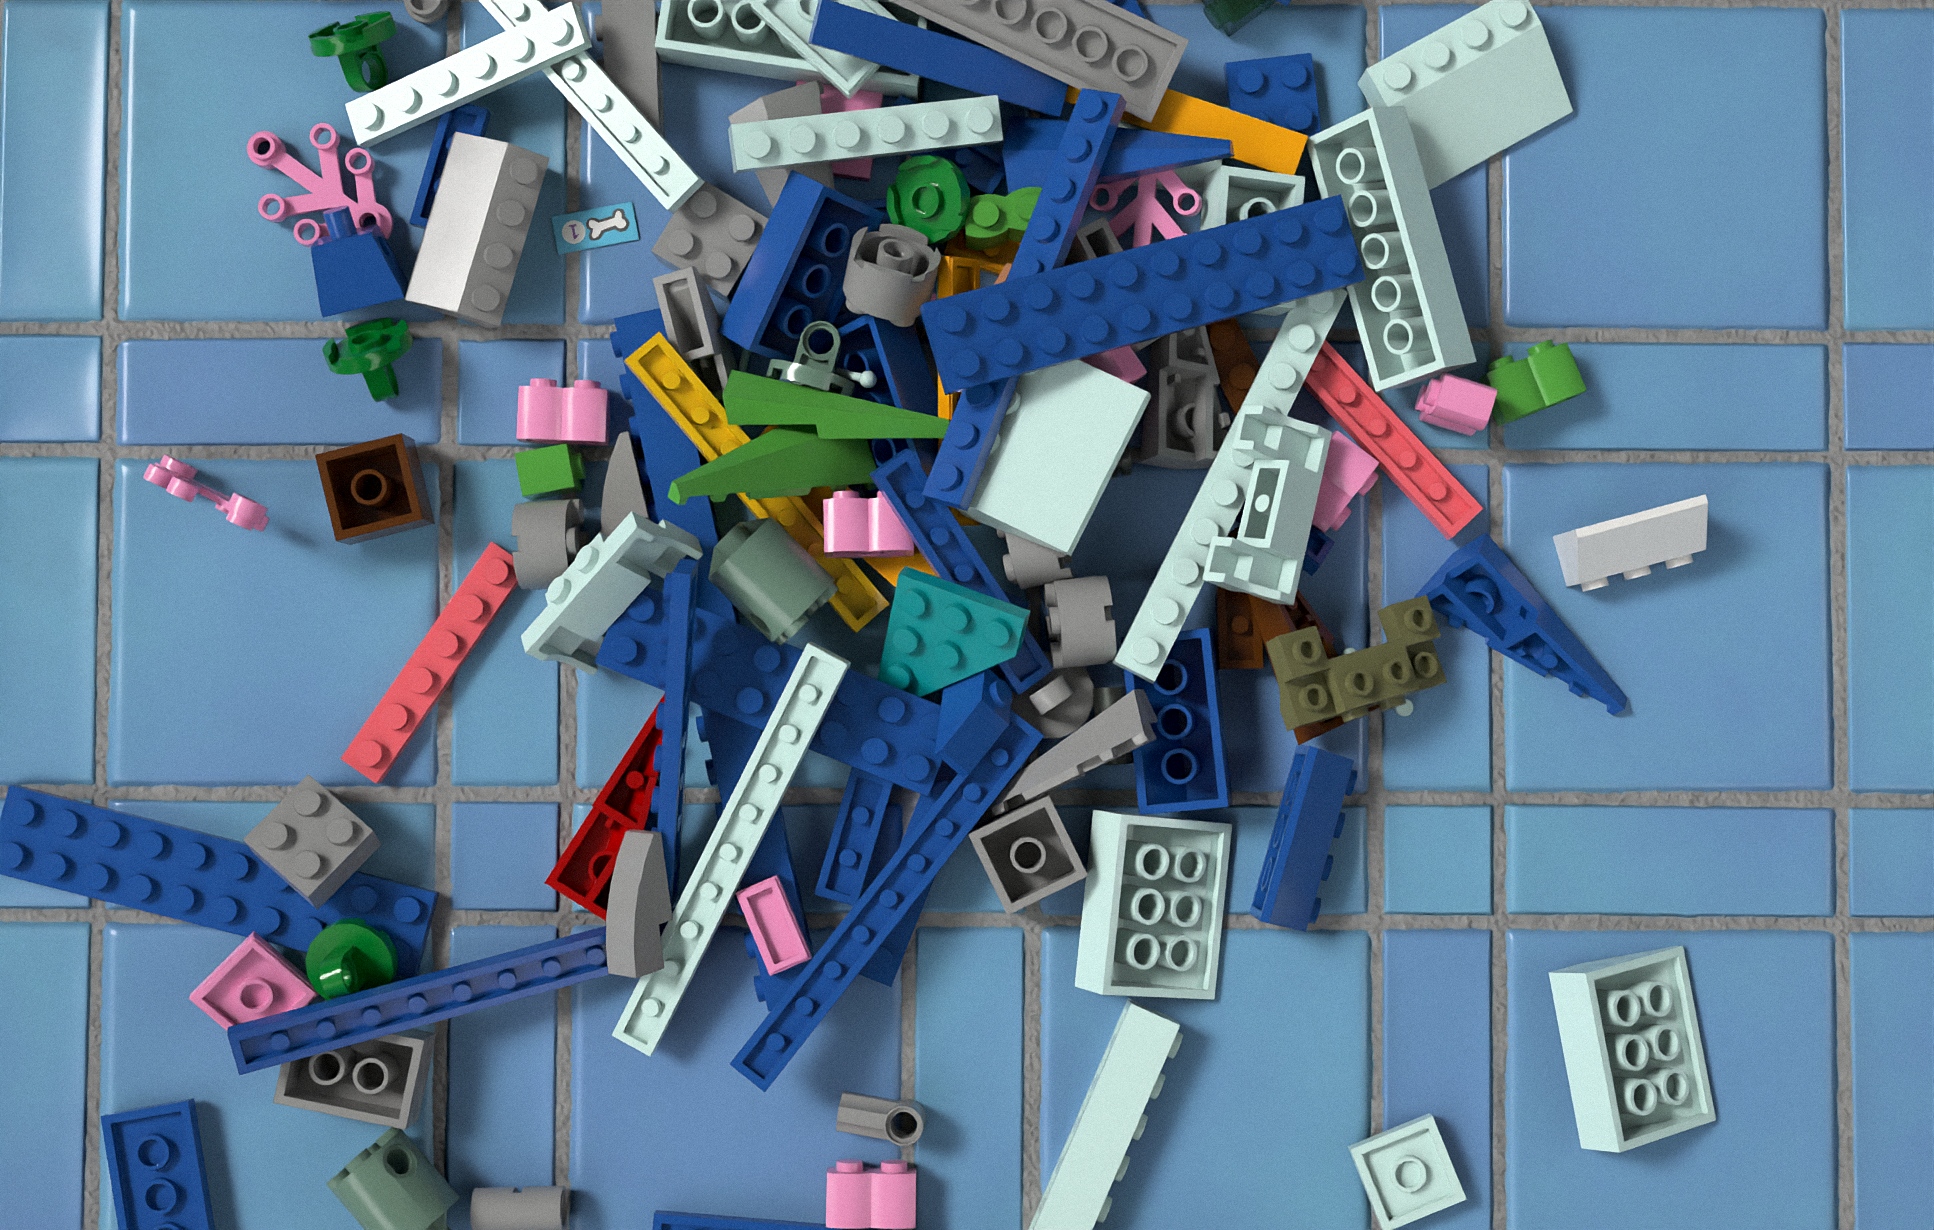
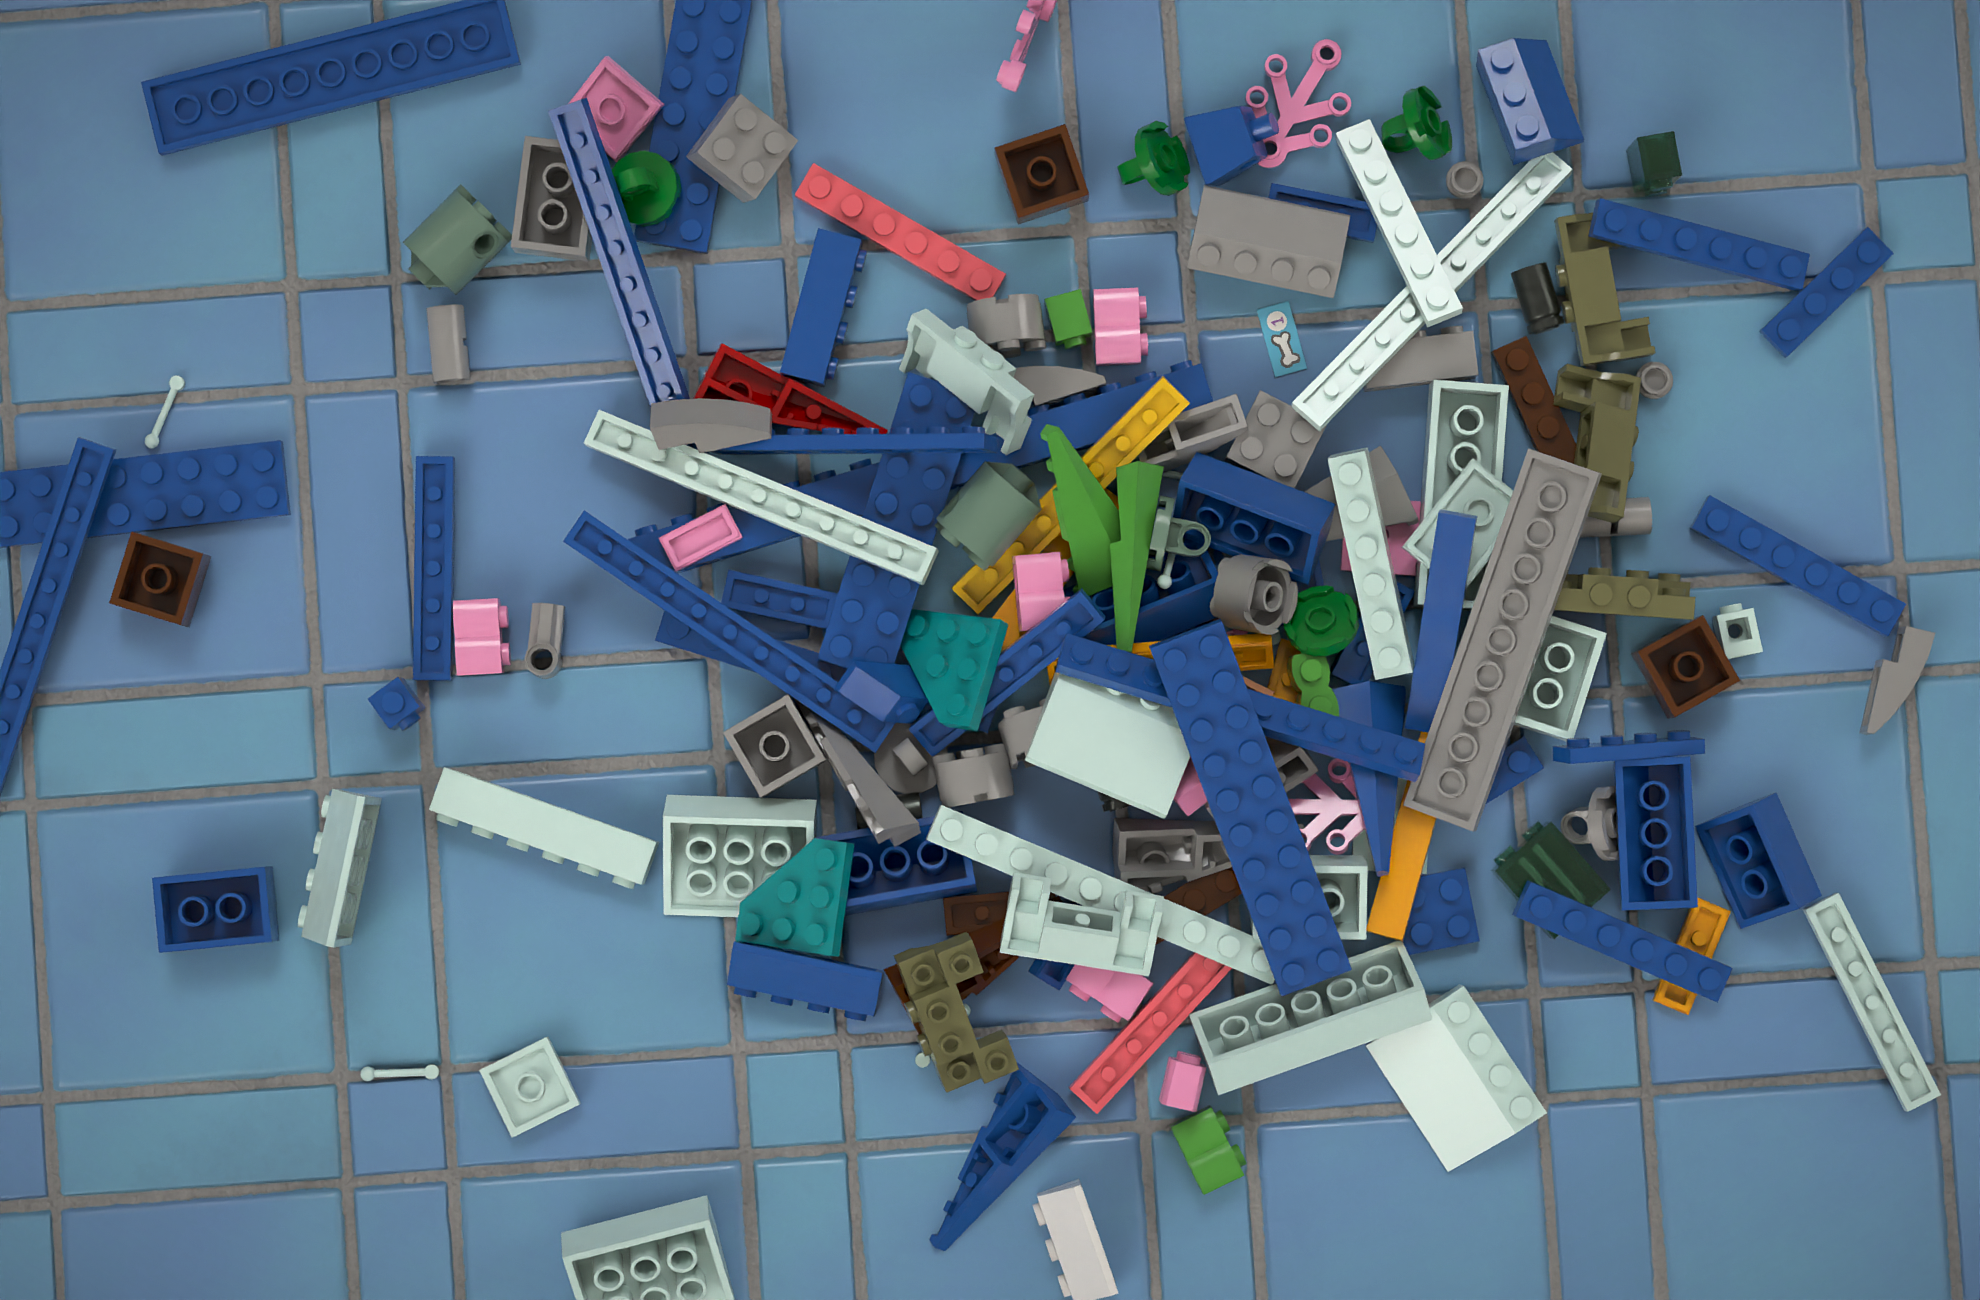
camera: 90 degrees right, 0 degrees up
none -> teal plate [735,838,854,956]
none -> blue brick [780,228,867,387]

